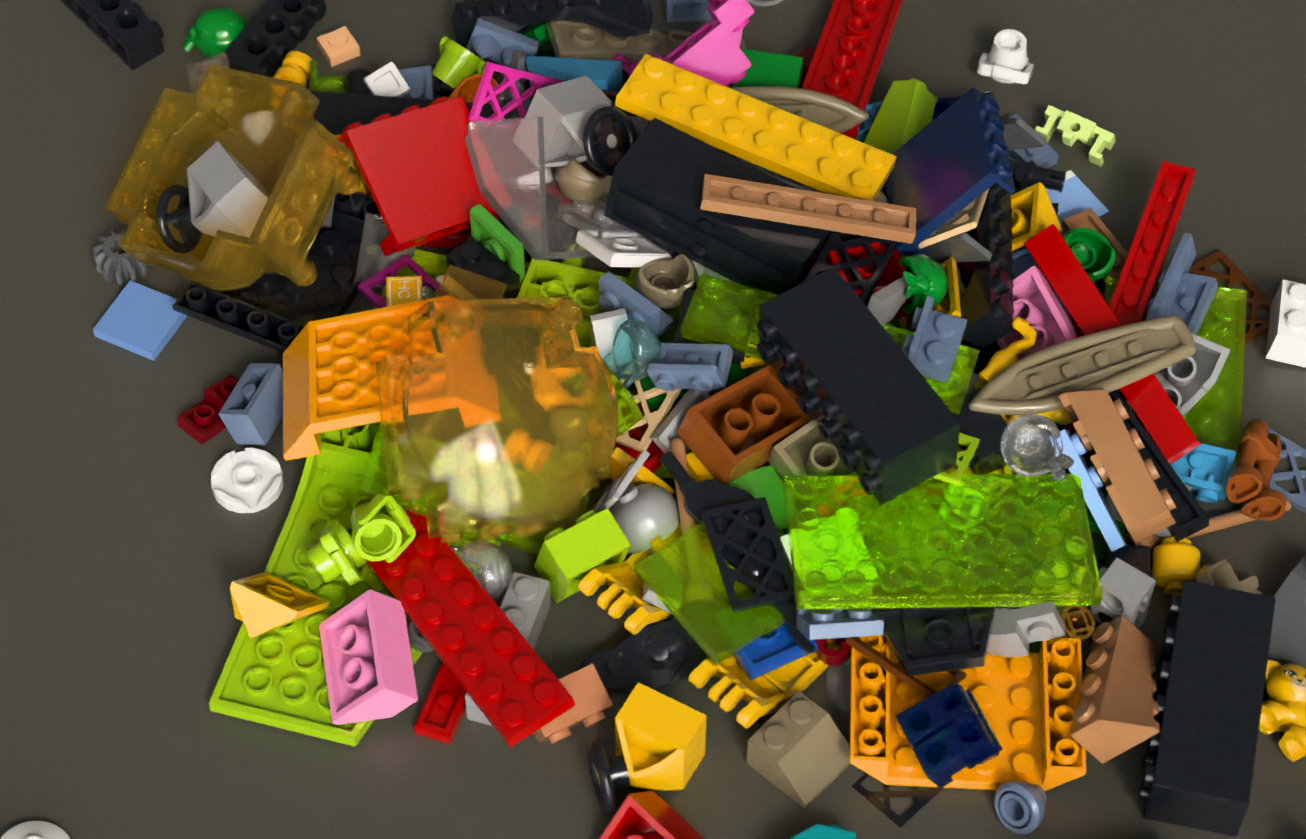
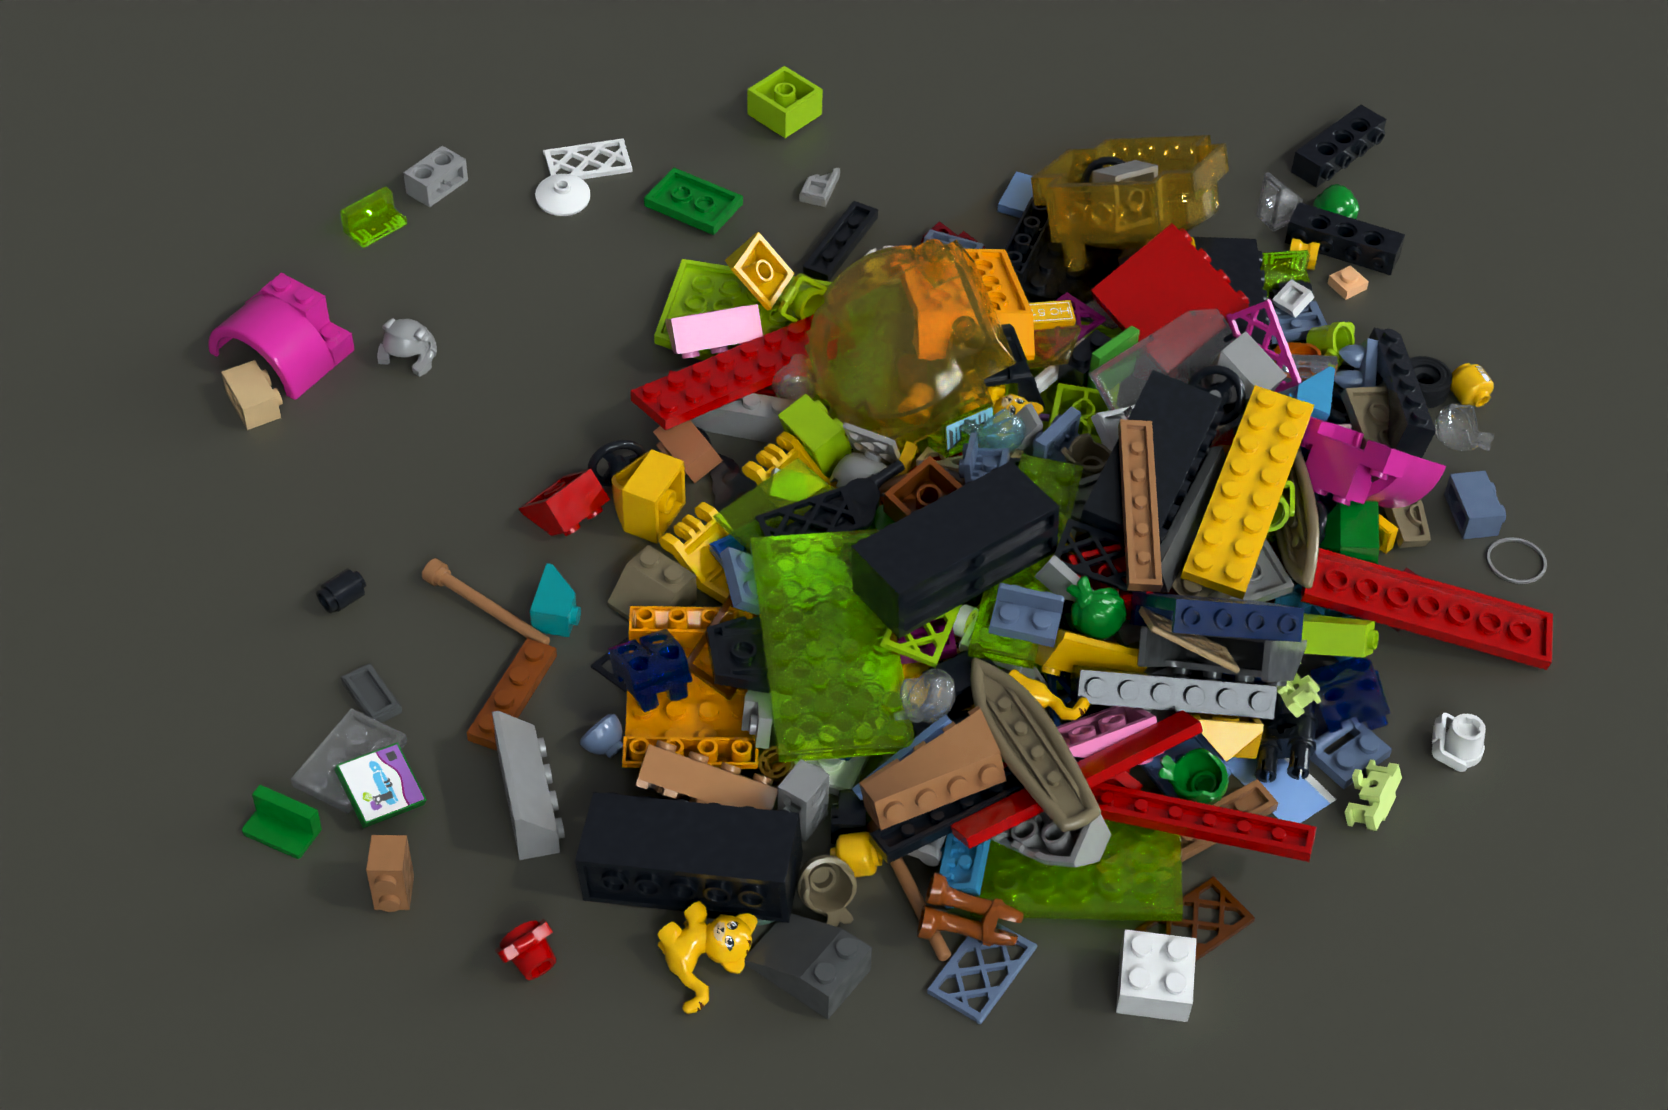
camera: 85 degrees right, 5 degrees down
lime piece [350,493,416,563] -> none
sand blue bracket [1145,233,1218,335] -> none
none -> green plate [644,168,743,235]
none -> light grey tile [799,168,840,207]
none -> black plate [803,201,878,282]

